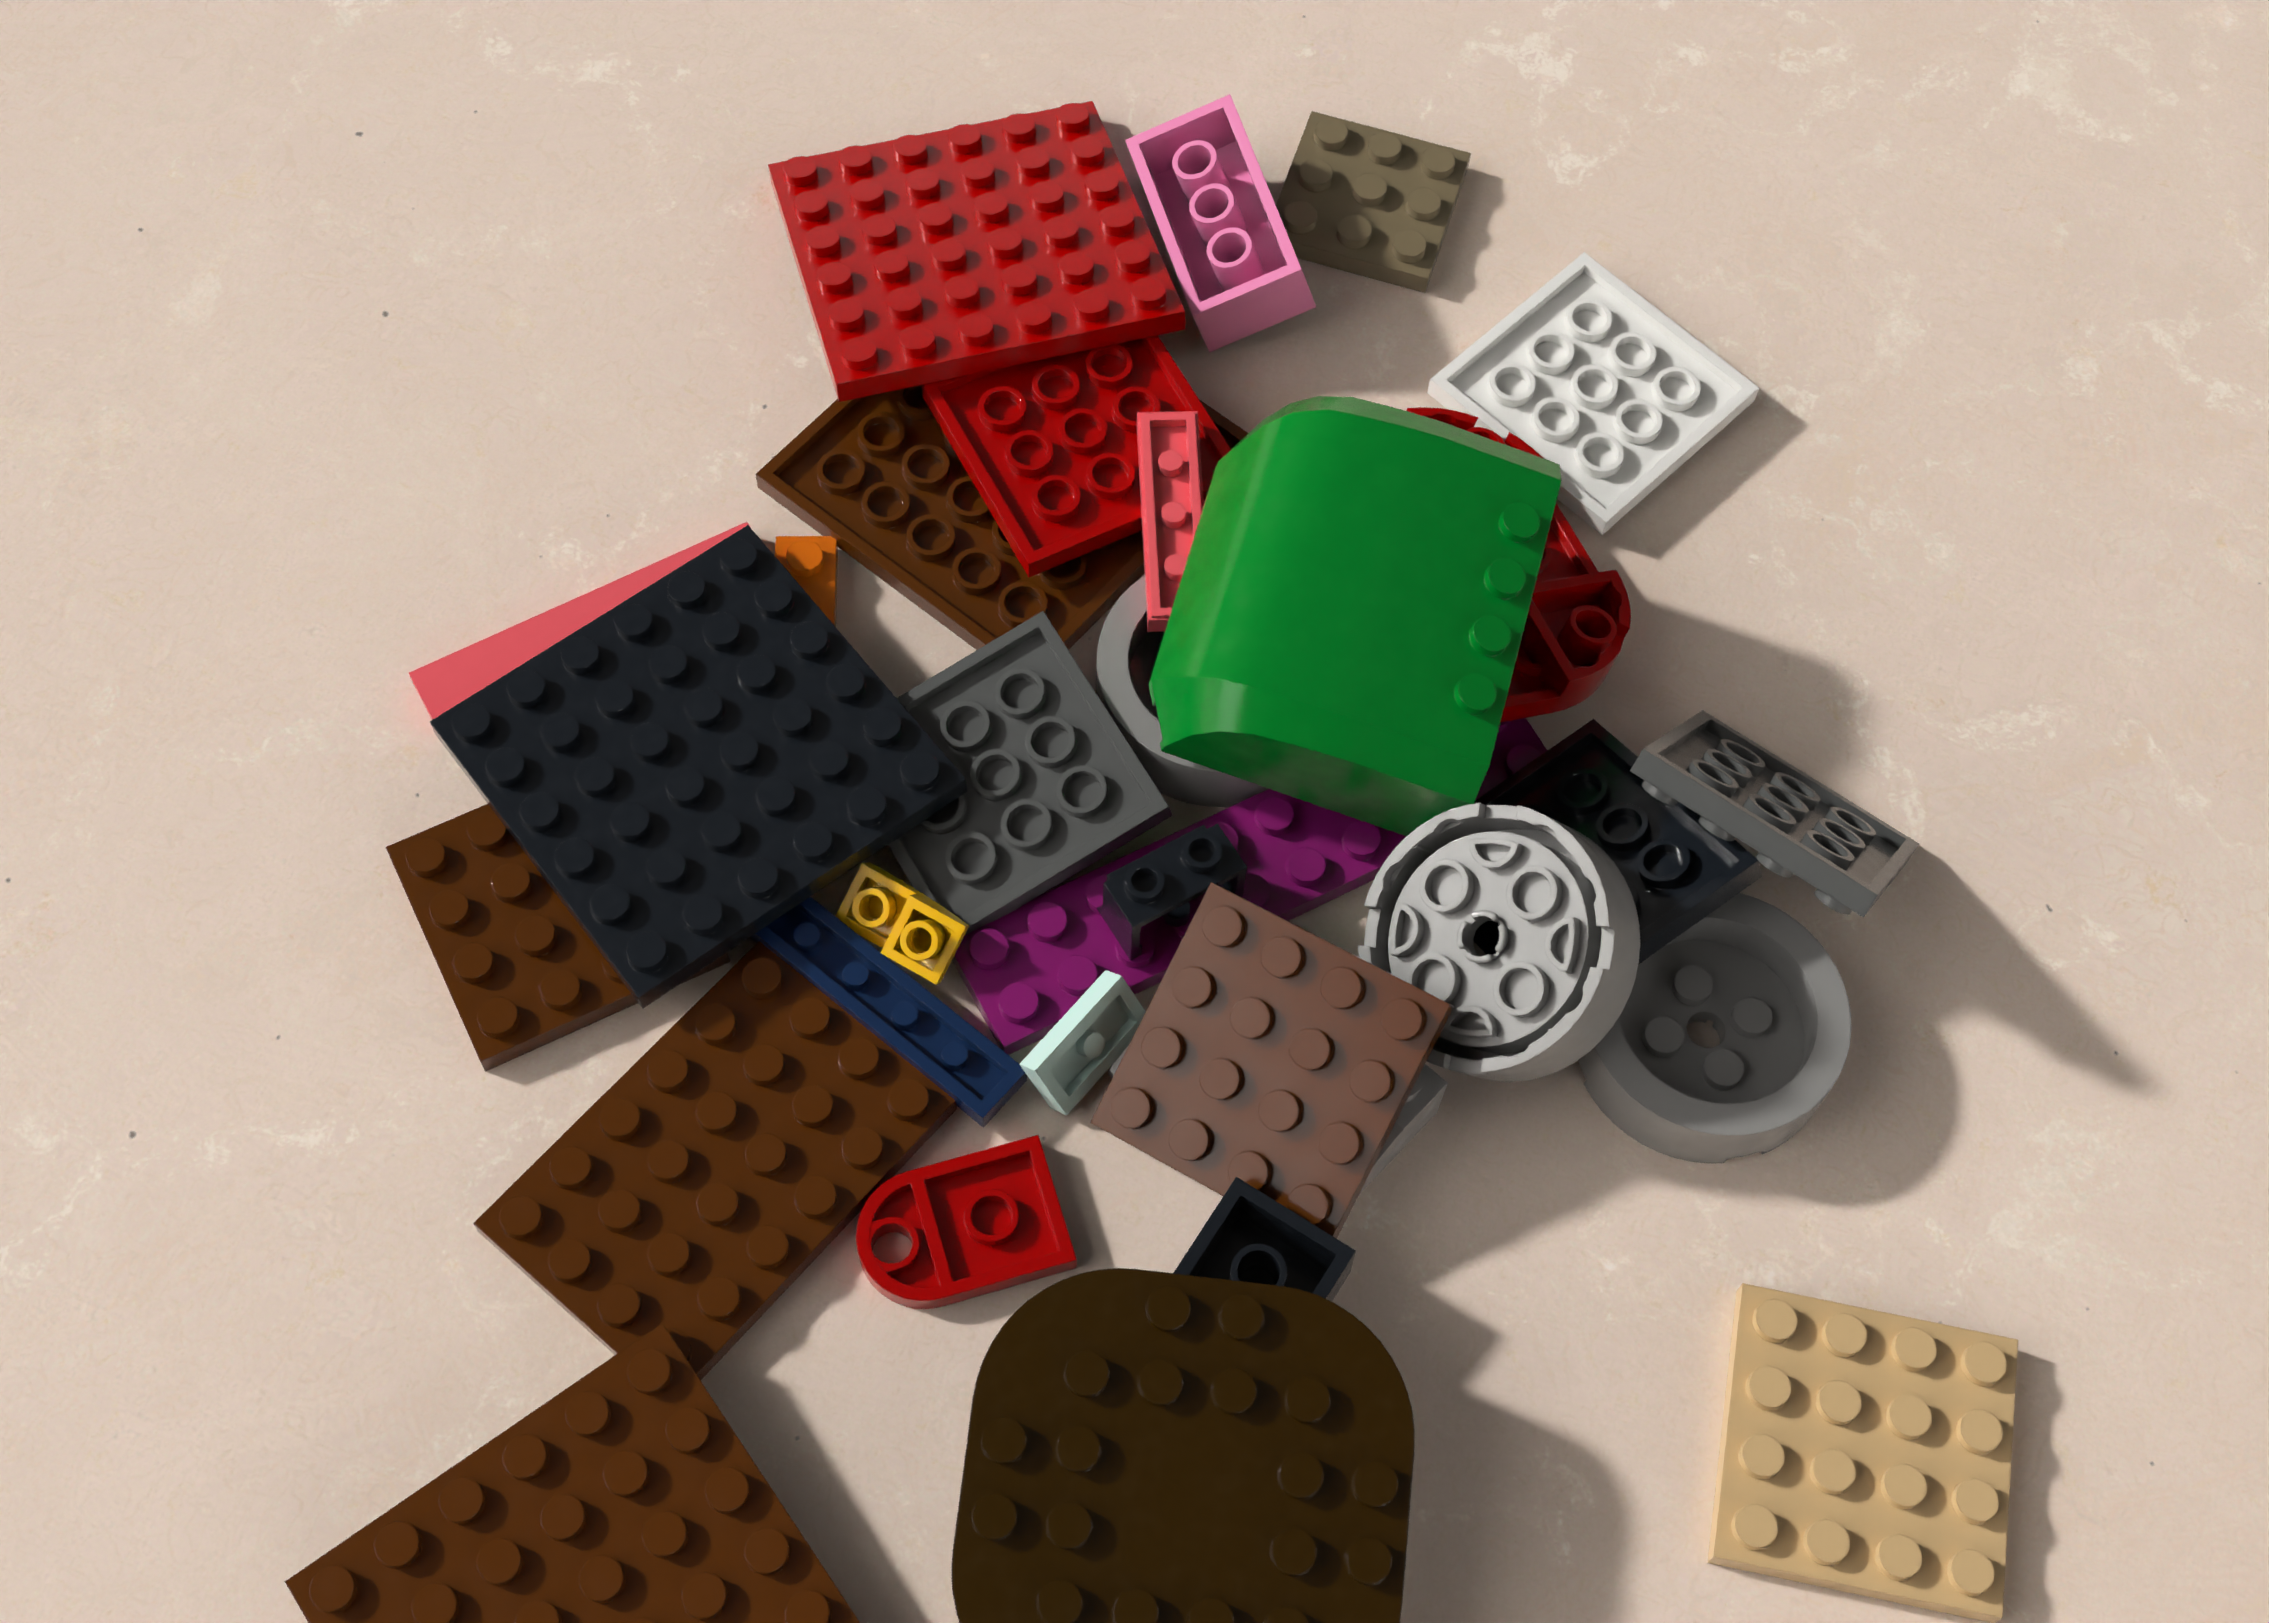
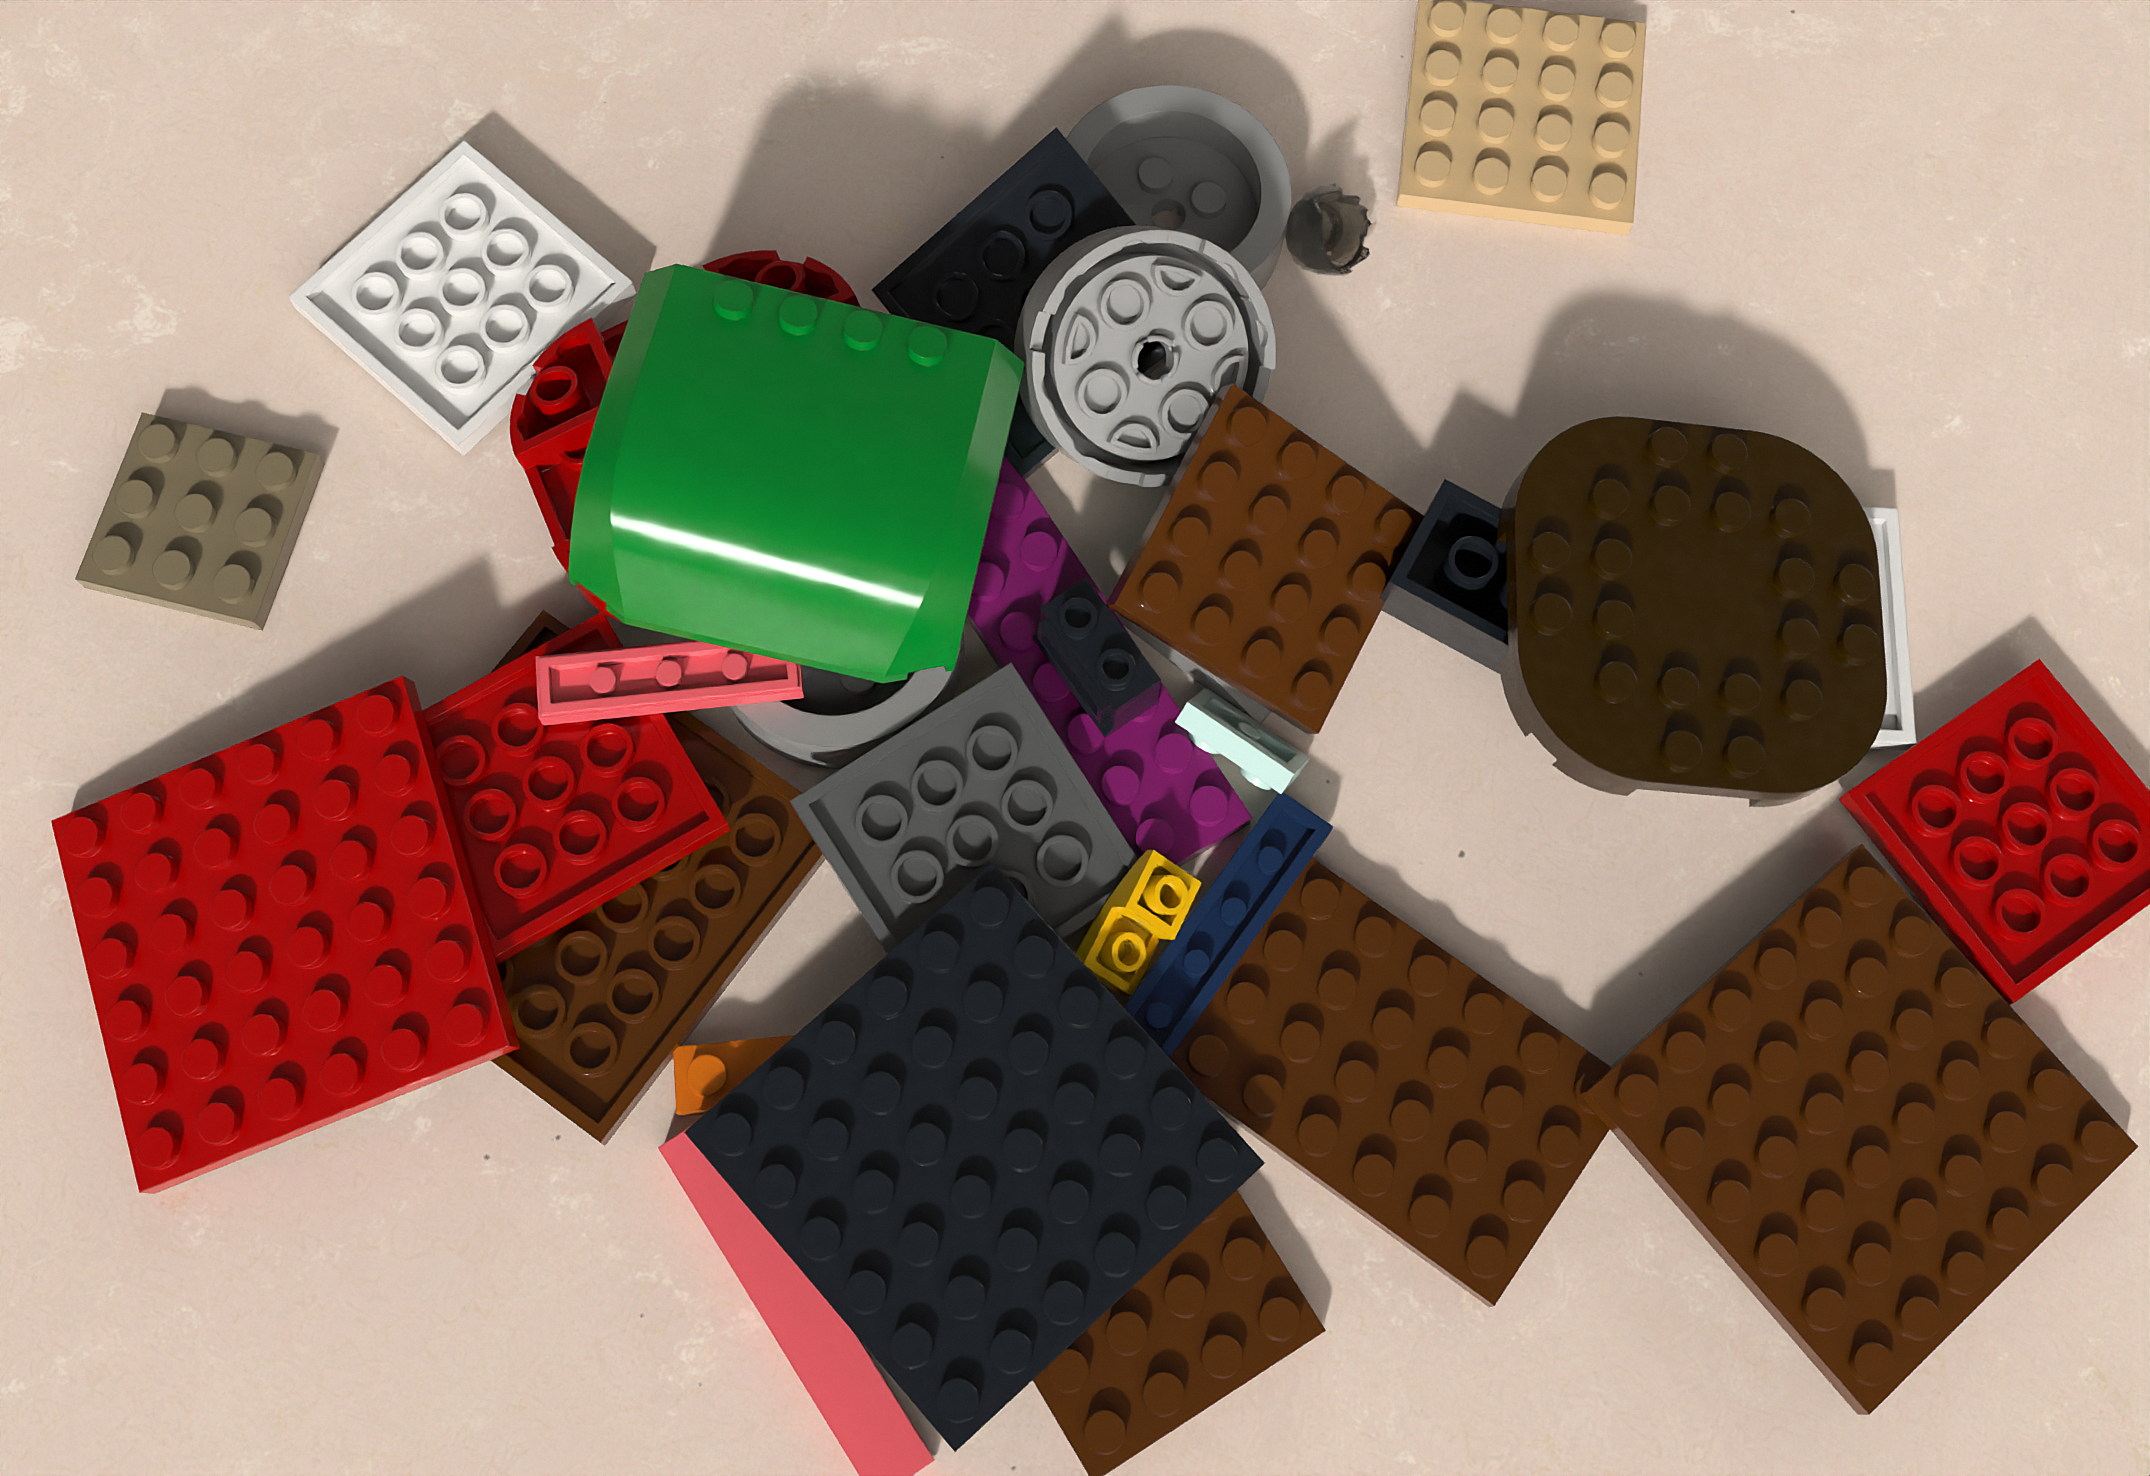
camera: 95 degrees left, 10 degrees up
red tile [856,1135,1077,1309] -> none
bright pink brick [1125,94,1316,352] -> none
dark grey plate [1630,710,1919,918] -> none
none -> clear smoke hair [1285,183,1371,277]

